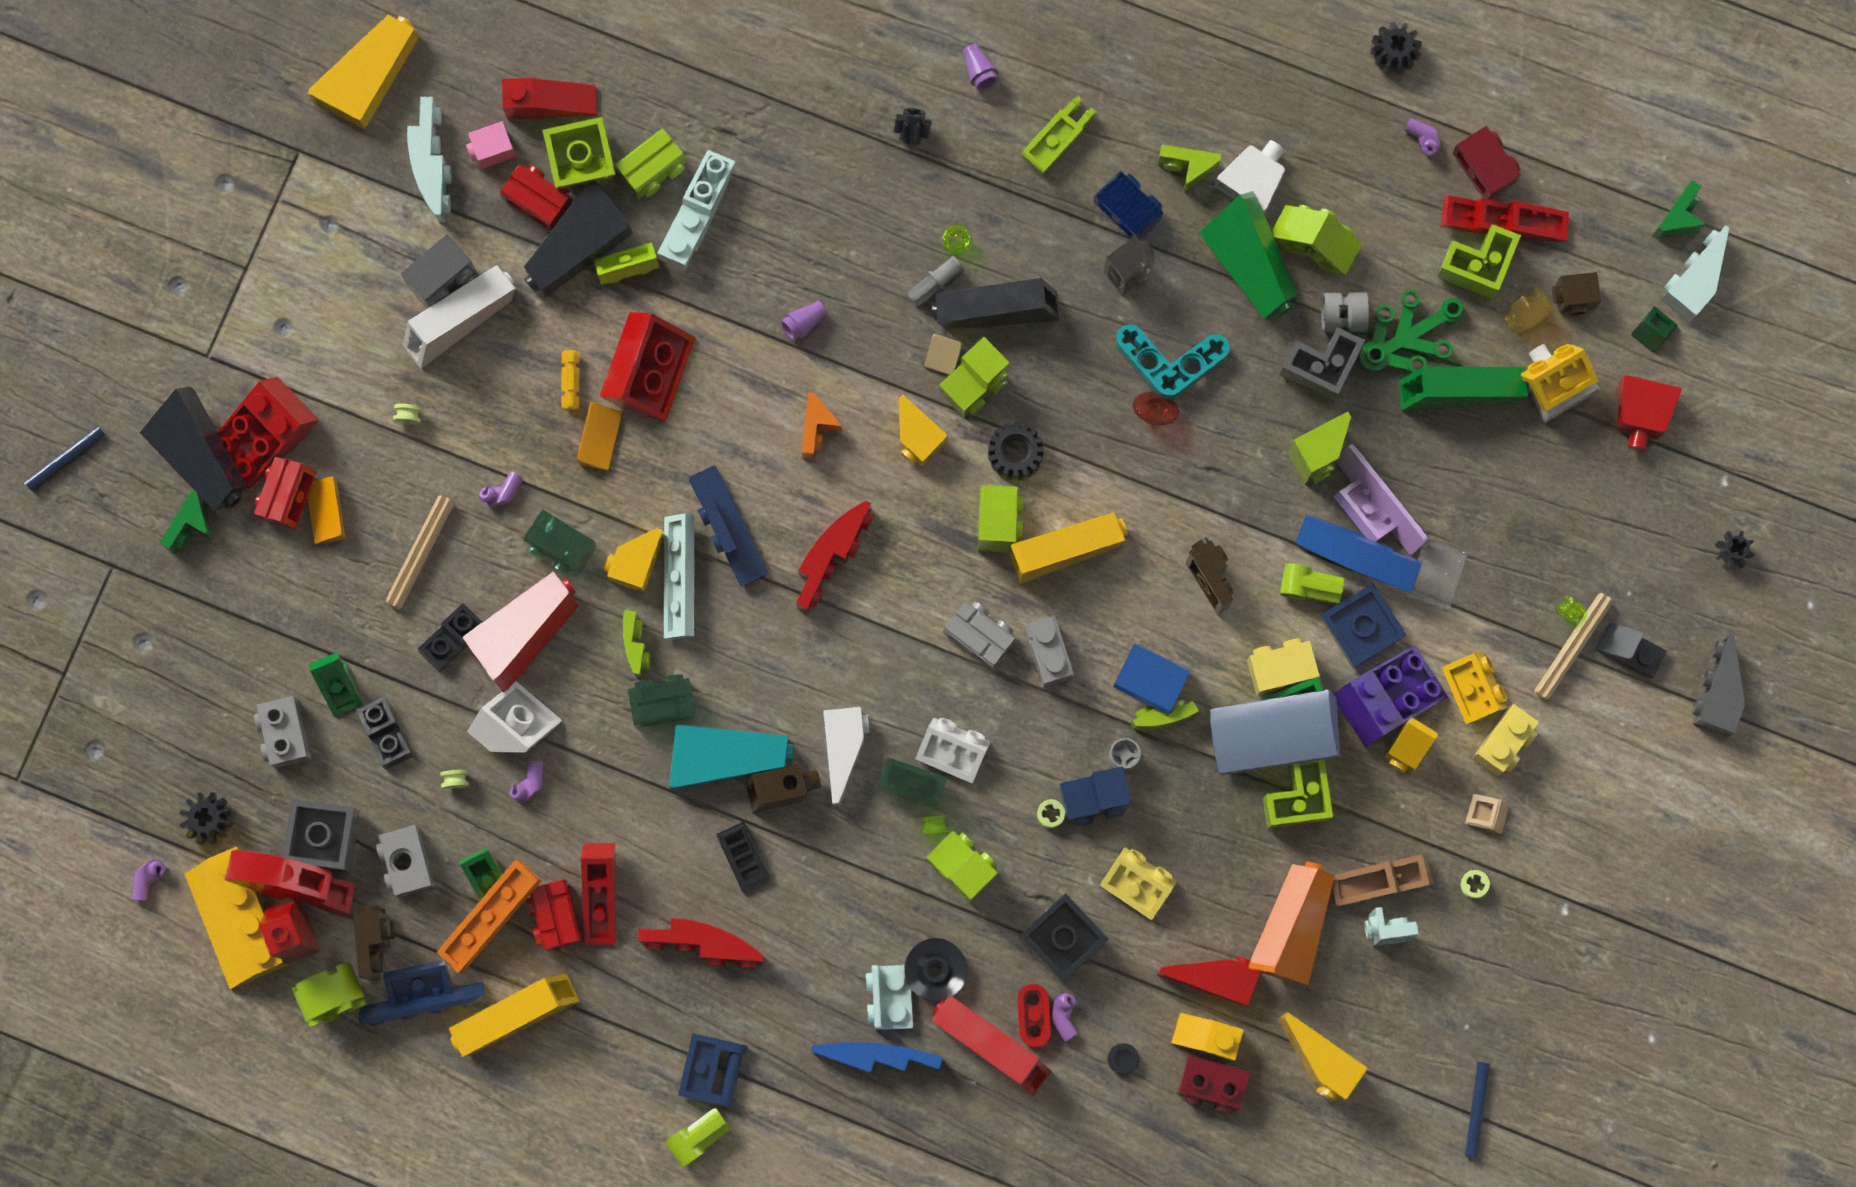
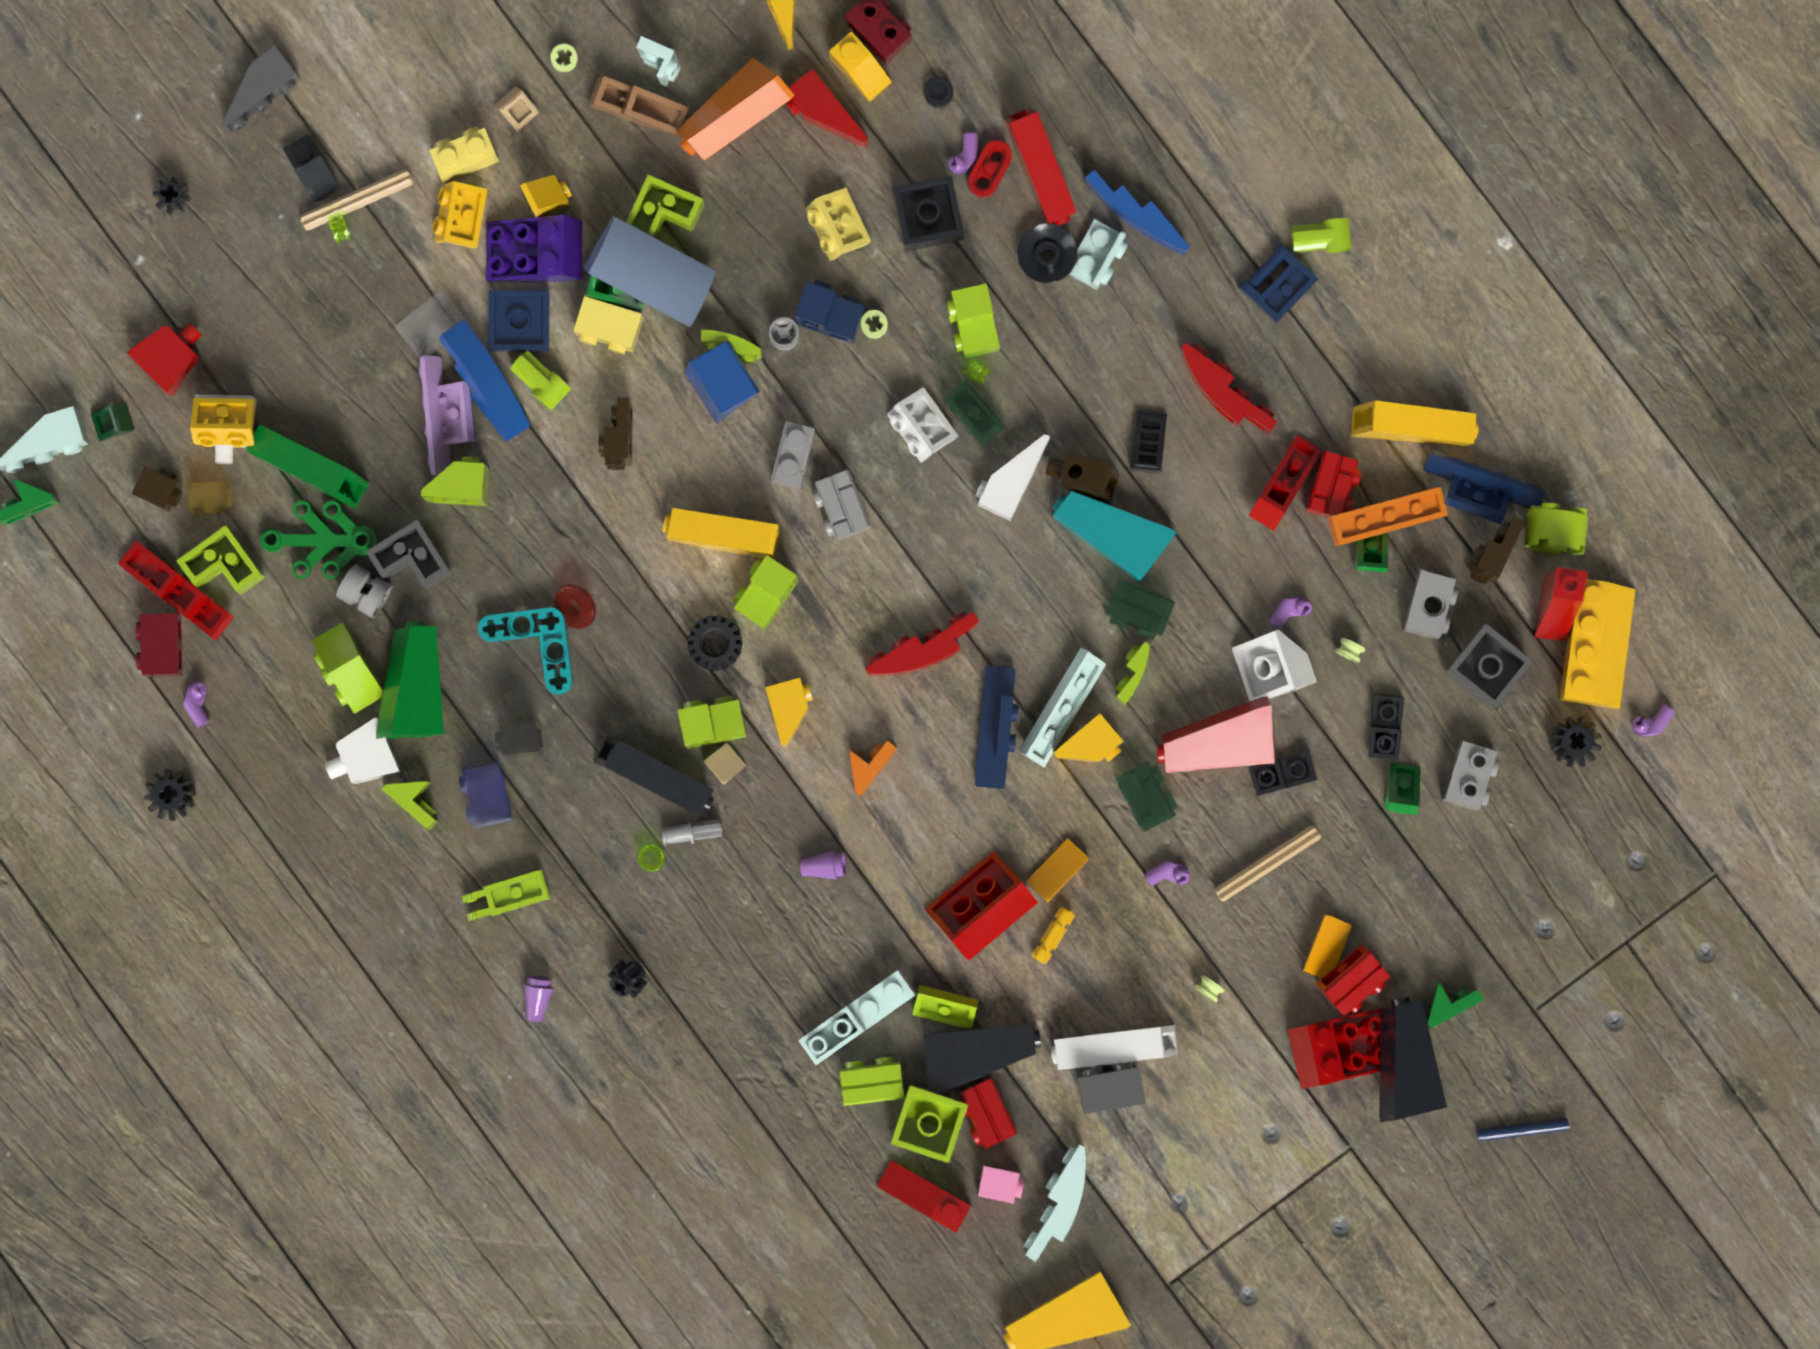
camera: 145 degrees left, 5 degrees up
red slope [225,850,355,917] -> none

